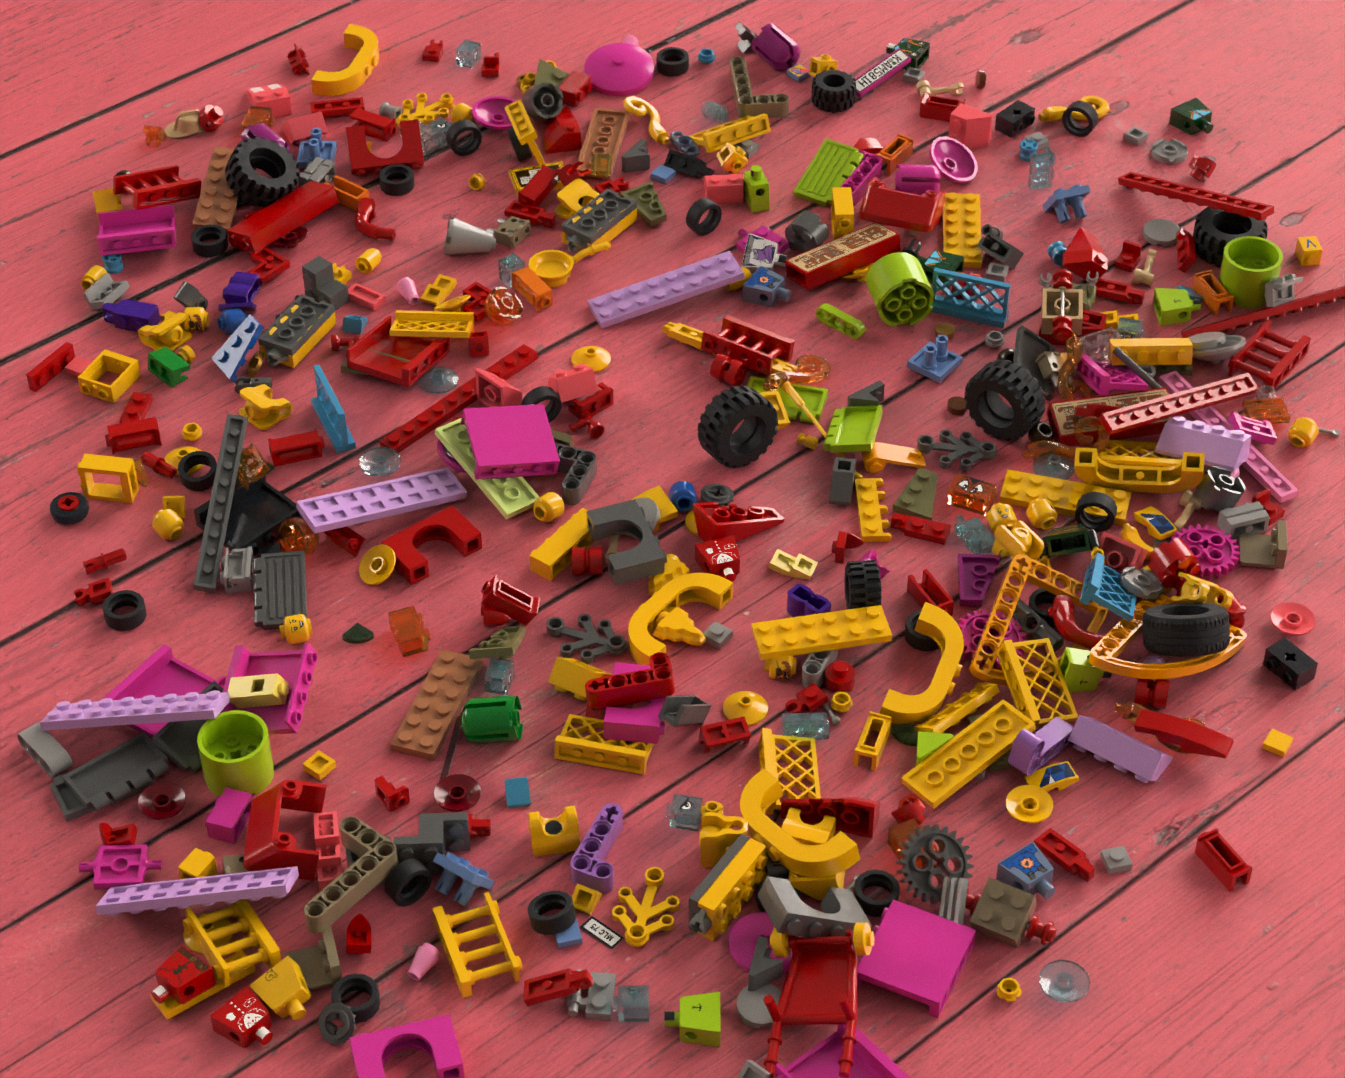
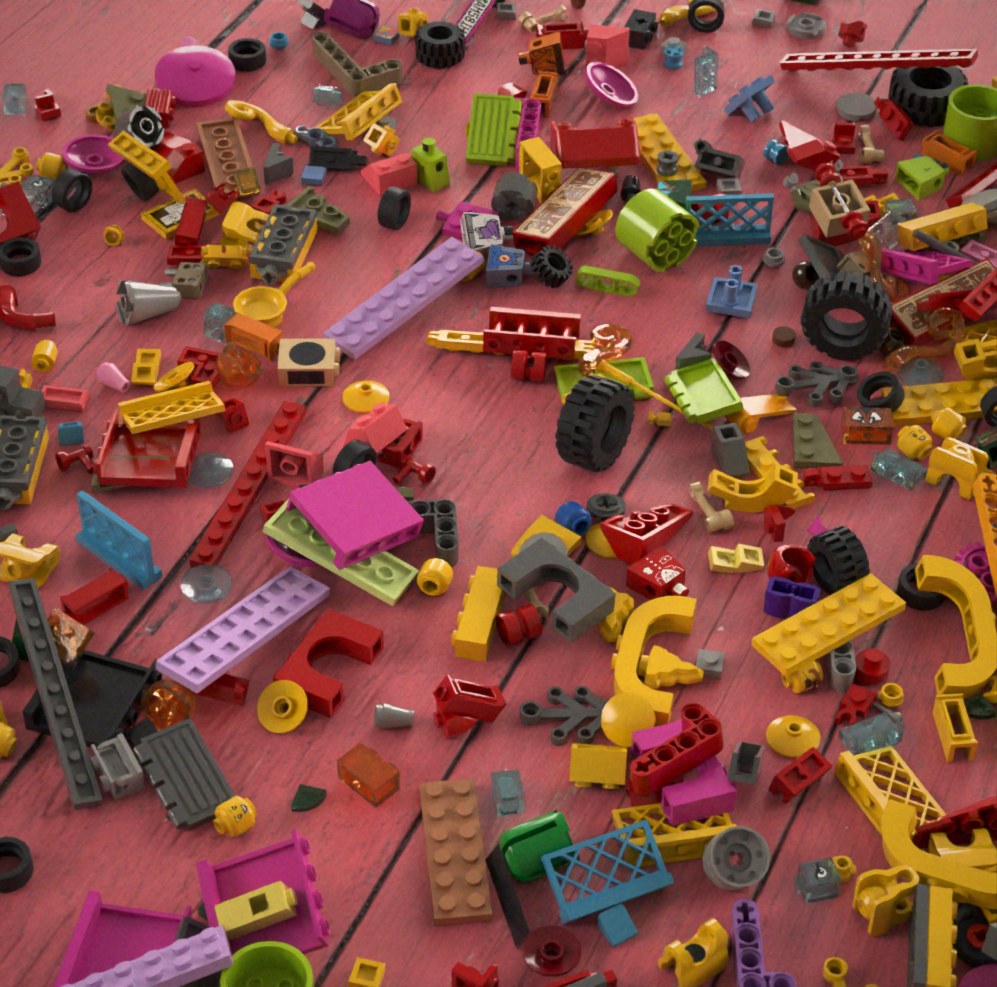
camera: 25 degrees left, 0 degrees up
olive wing [468,625,526,659] -> none
dark pink cylinder [895,164,940,195] -> none
red window [907,569,954,617] -> none
pearl gold tile [935,323,955,340] -> none
magenta wing [957,554,1001,606] -> none
none -> yellow hinge [201,245,248,269]
none -> brick [277,339,340,386]
none -> light grey cone [374,702,414,729]
none -> orange torso [518,32,565,75]
none -> black tyre [530,245,573,288]
none -> dark azure fence [541,819,674,925]
none -> yellow dish [601,692,656,747]
none -> dark grey wheel [657,150,678,176]
none -> tan brick [690,482,734,533]
none -> light grey wheel [702,826,771,891]
none -> yellow arch [707,463,798,513]
none -> dark red dish [712,340,750,379]
none -> red piece [767,545,817,584]
none -> black tyre [857,371,905,416]

